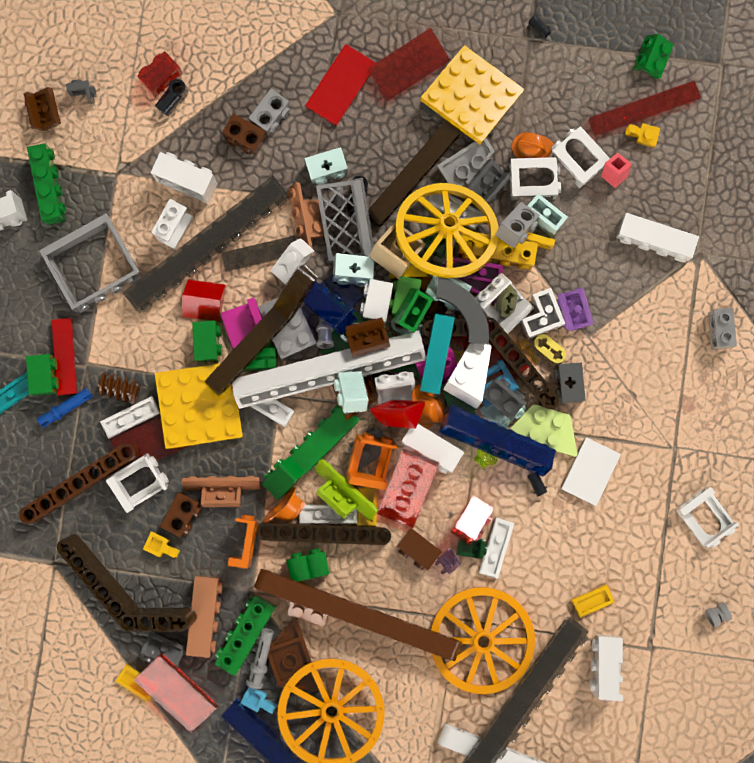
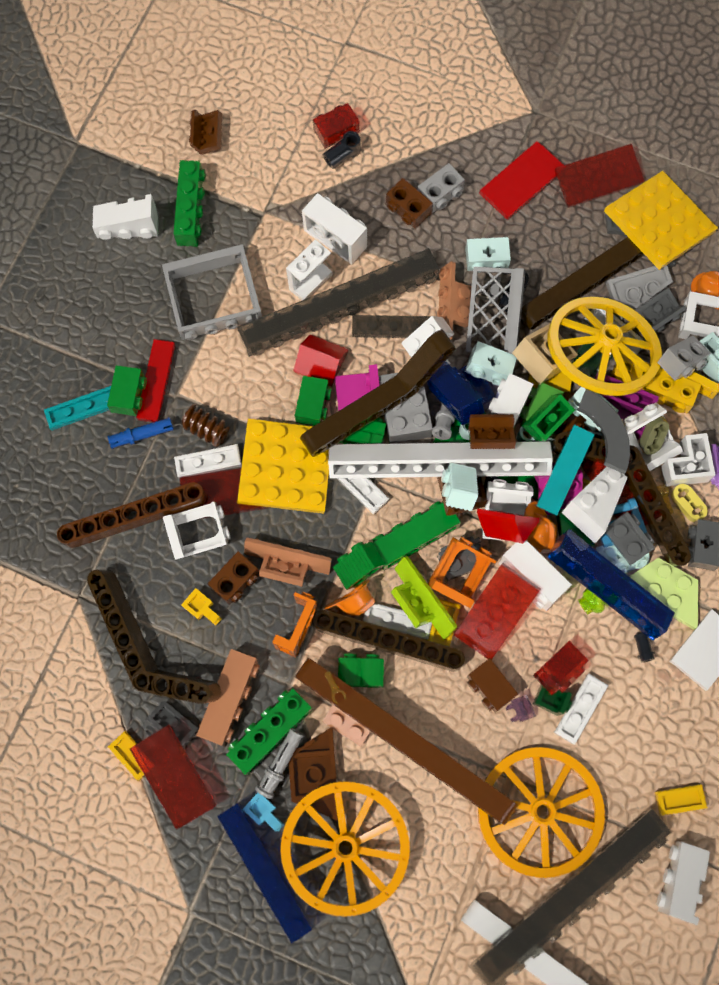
camera: 15 degrees right, 10 degrees down
dark grey bracket [66,80,97,104] -> none
none -> clear yellow hand [324,671,346,704]

